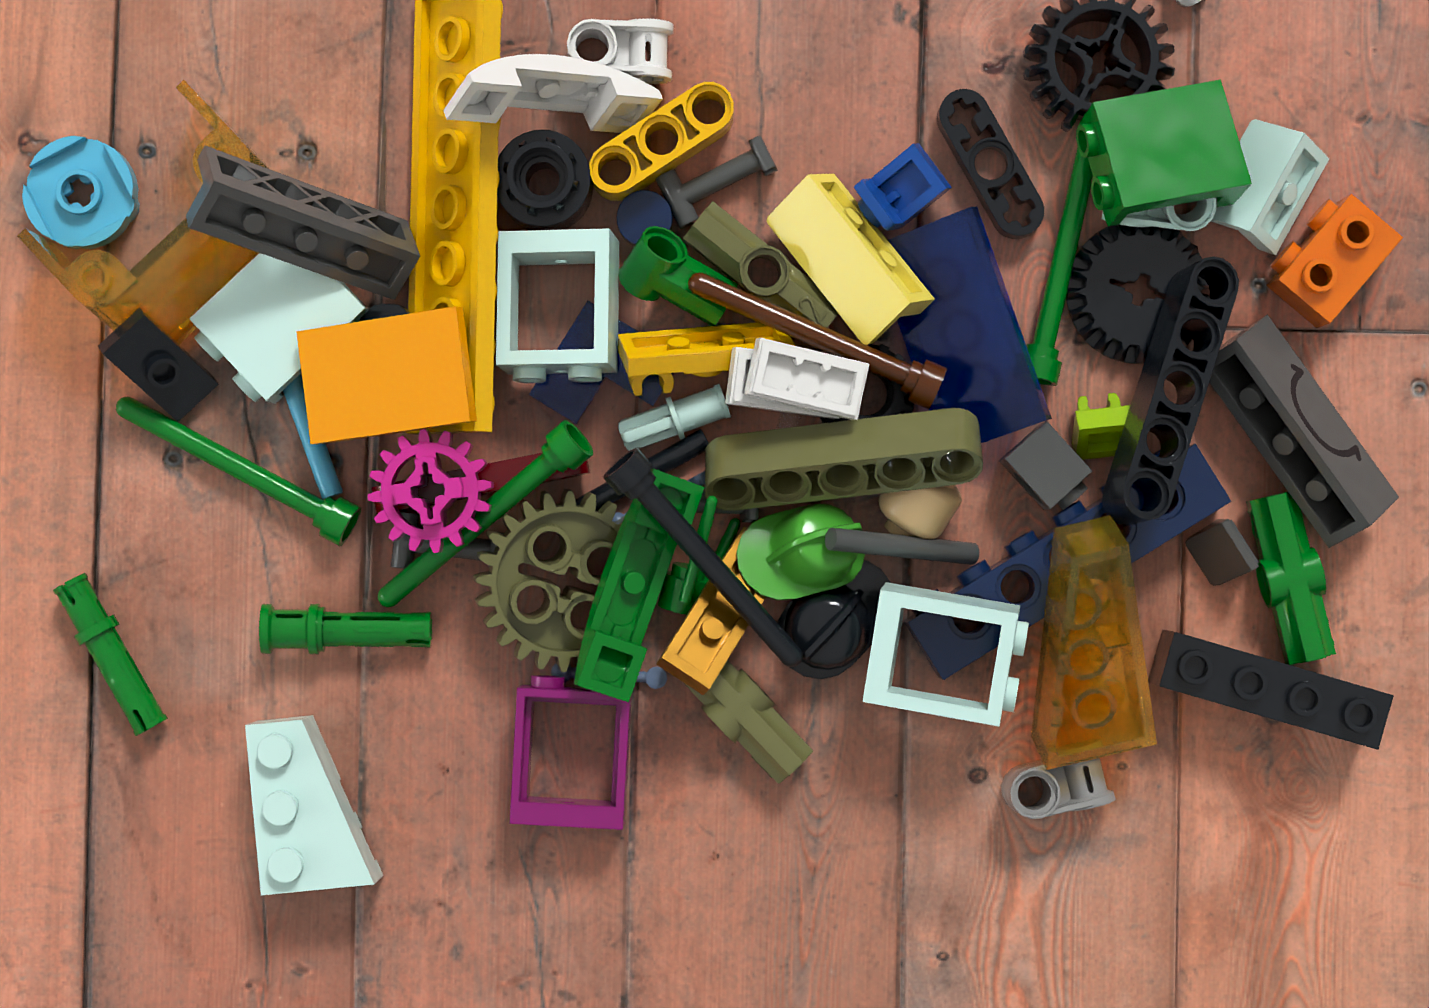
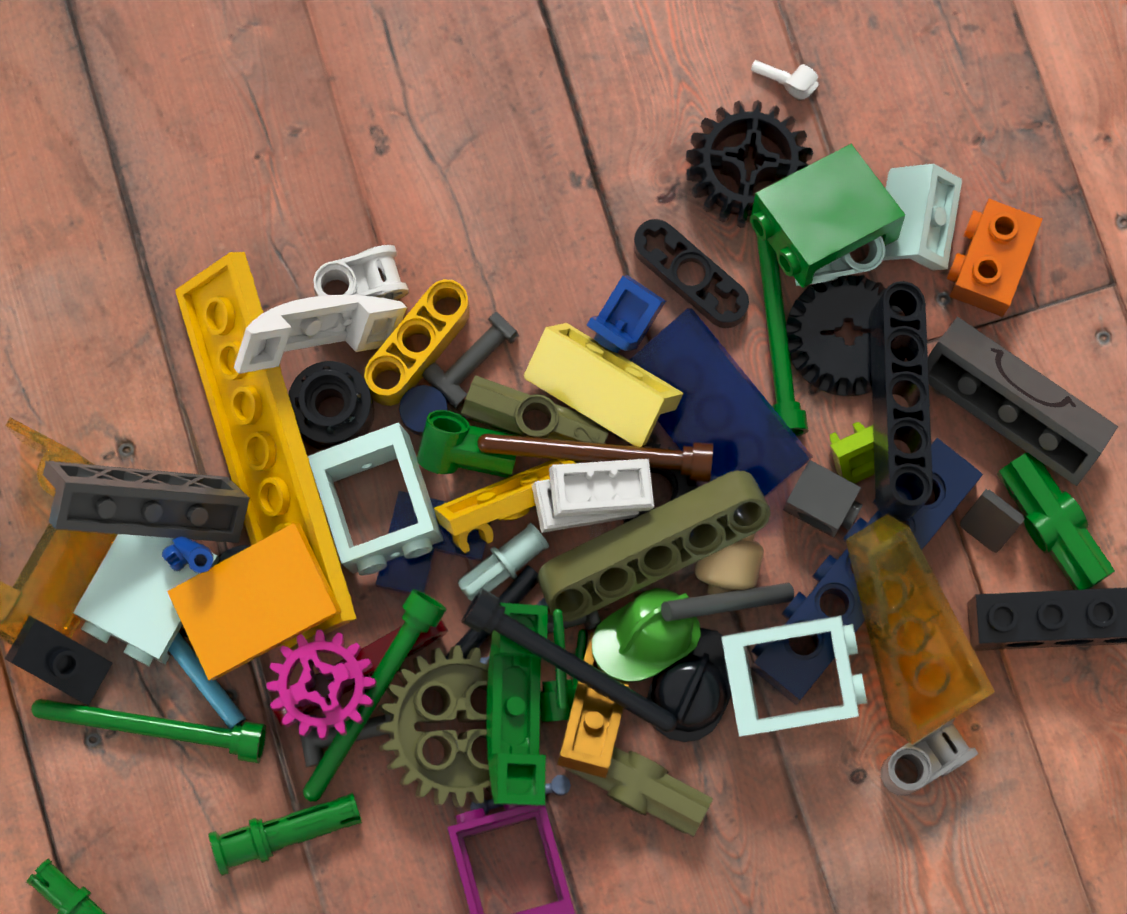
camera: 25 degrees left, 10 degrees down
none -> blue arm [162,536,213,573]

